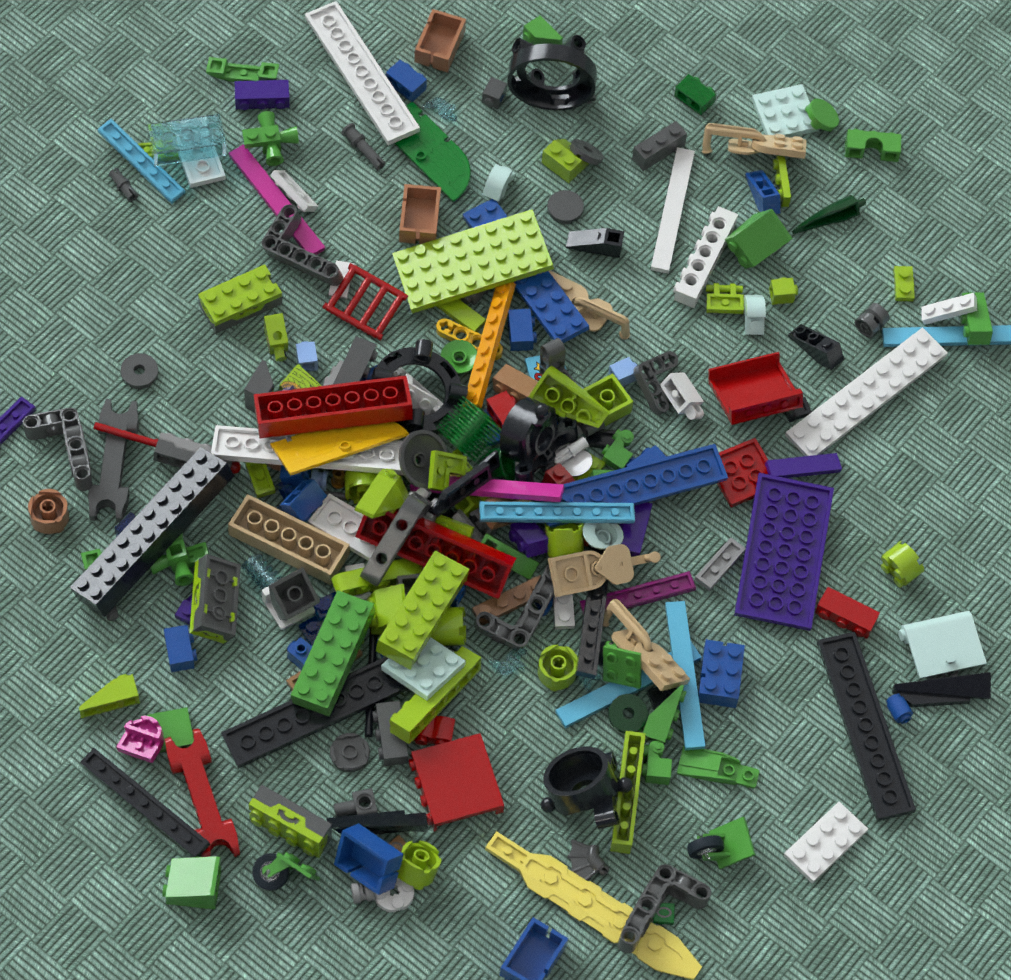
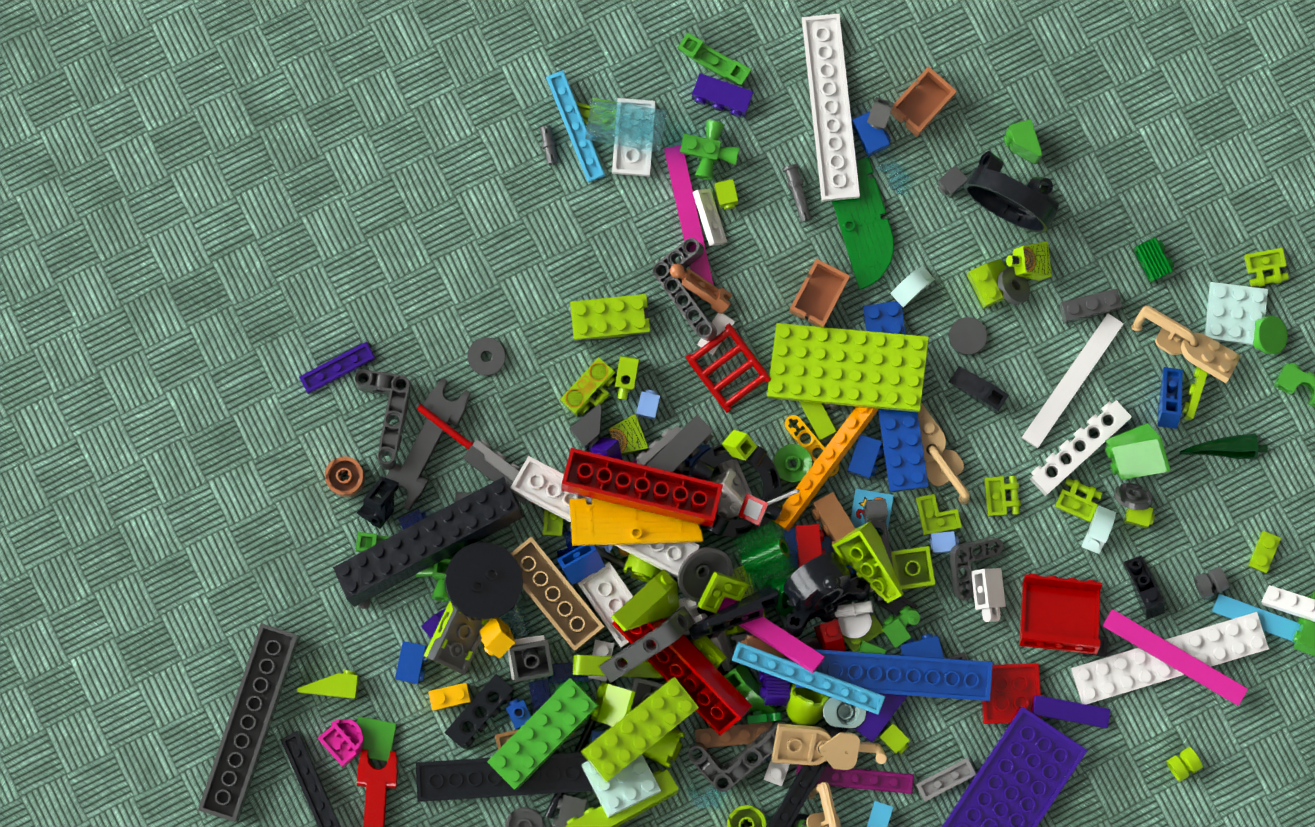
camera: 30 degrees right, 20 degrees up
none -> dark grey brick [198,623,300,822]
none -> black tile [357,476,399,529]
none -> yellow brick [428,683,471,711]
none -> black brick [444,674,514,748]
none -> black plate [445,542,523,620]
none -> yellow brick [479,618,515,659]
none -> lime piece [560,357,616,417]
none -> nougat plate [670,264,732,314]
none -> lime brick [714,179,738,210]
none -> lime brick [722,430,758,461]
none -> piece [738,489,799,526]
none -> green plate [747,711,782,724]
none -> dark grey brick [867,97,894,129]
none -> lime brick [878,723,909,754]
none -> lime plate [915,494,962,536]
none -> lime plate [984,476,1021,517]
none -> lime torso [1006,241,1052,281]
none -> dark pink tile [1102,609,1248,706]
none -> dark grey tile [1114,483,1153,510]
none -> lime wheel [1166,746,1203,782]
none -> lime plate [1244,247,1289,287]

